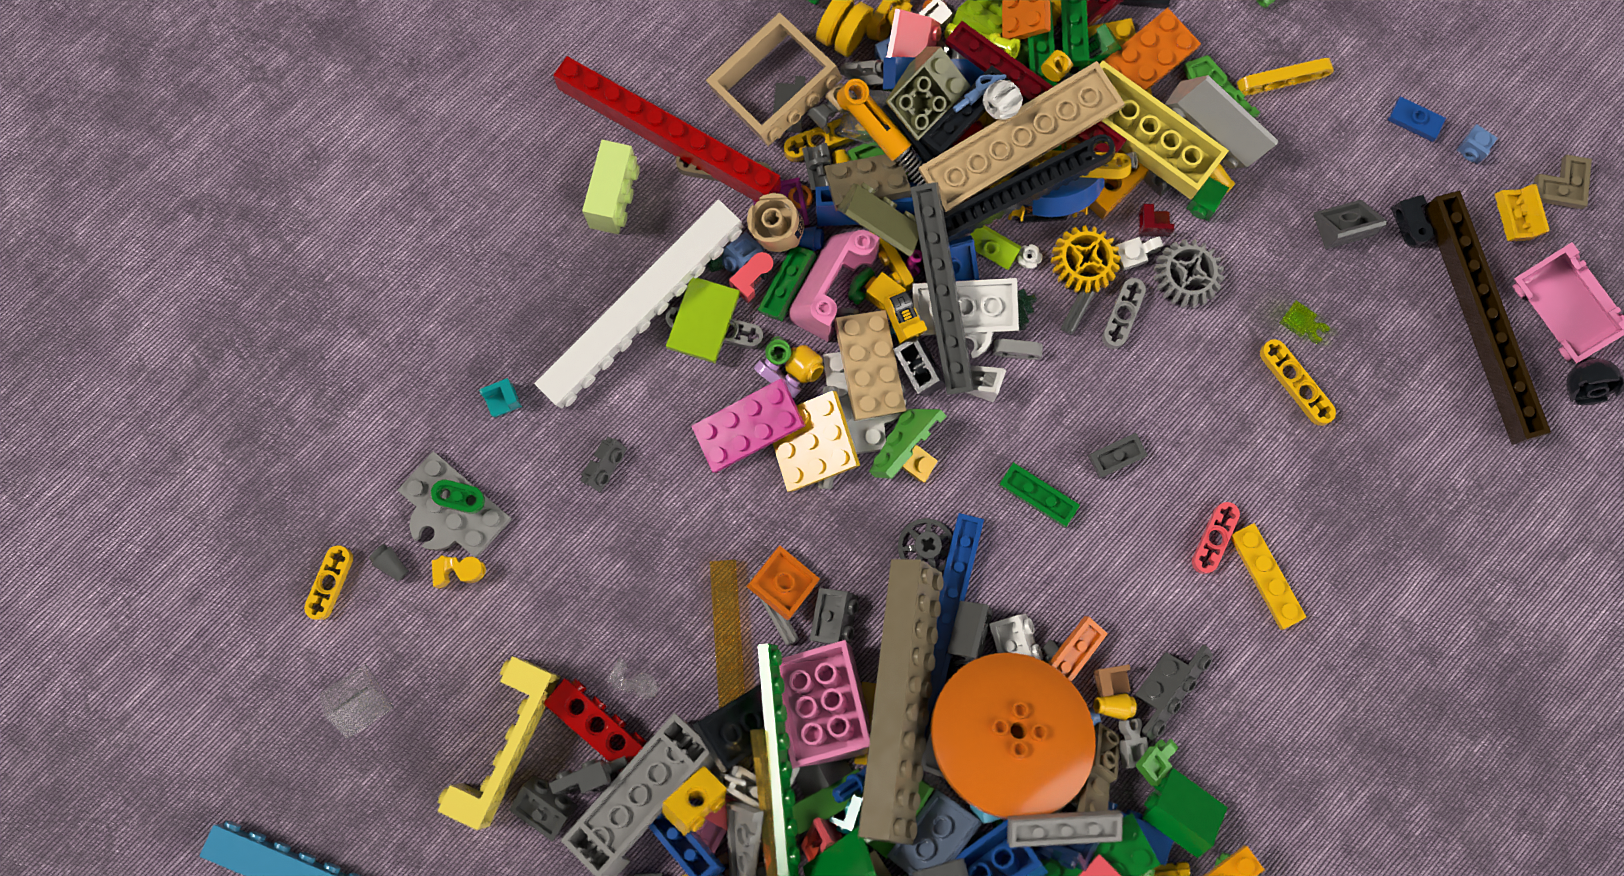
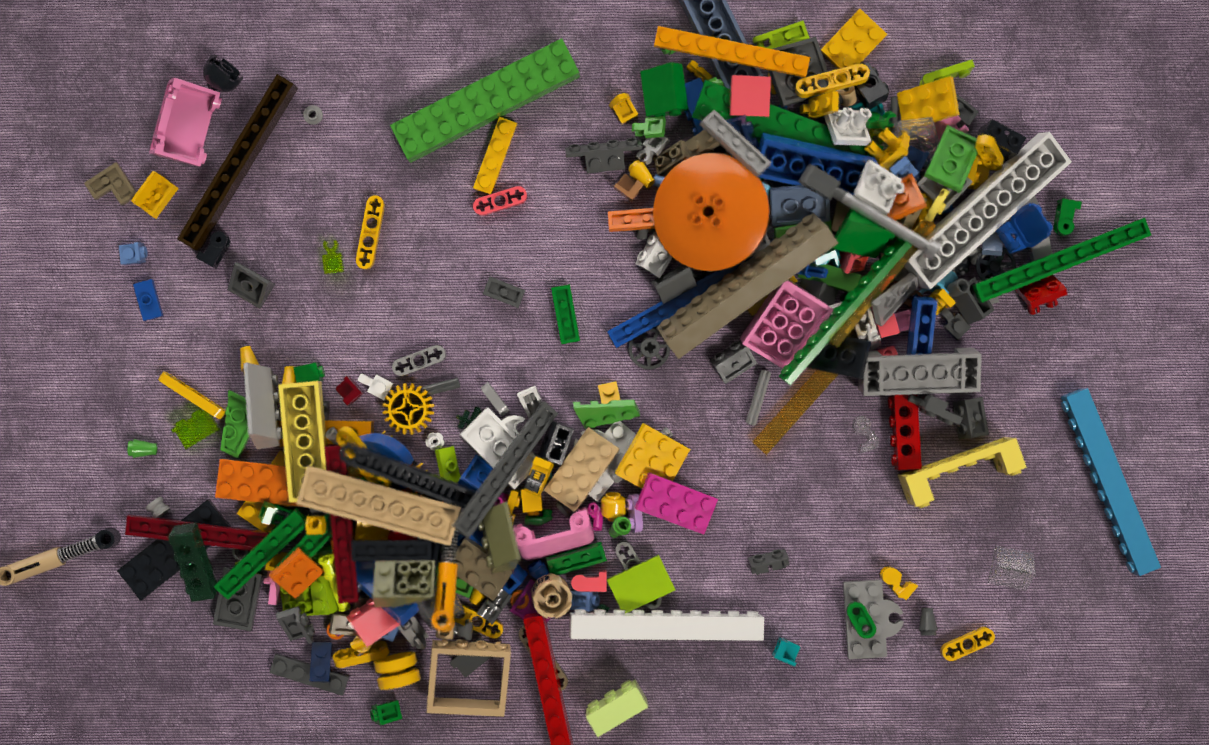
camera: 135 degrees left, 10 degrees up
yellow brick [662,765,727,836] -> none
orange plate [746,545,820,620] -> none
medium blue hand [953,74,1007,113] -> none
white piece [983,80,1023,120] -> none
light grey gear [1154,239,1224,308] -> none
none -> clear neon green bracket [171,409,220,449]
none -> yellow cone [240,346,259,373]
none -> light grey plate [303,105,323,125]
none -> bright green brick [390,38,580,163]
none -> dark pink arm [587,502,603,531]
none -> yellow tile [609,93,638,125]

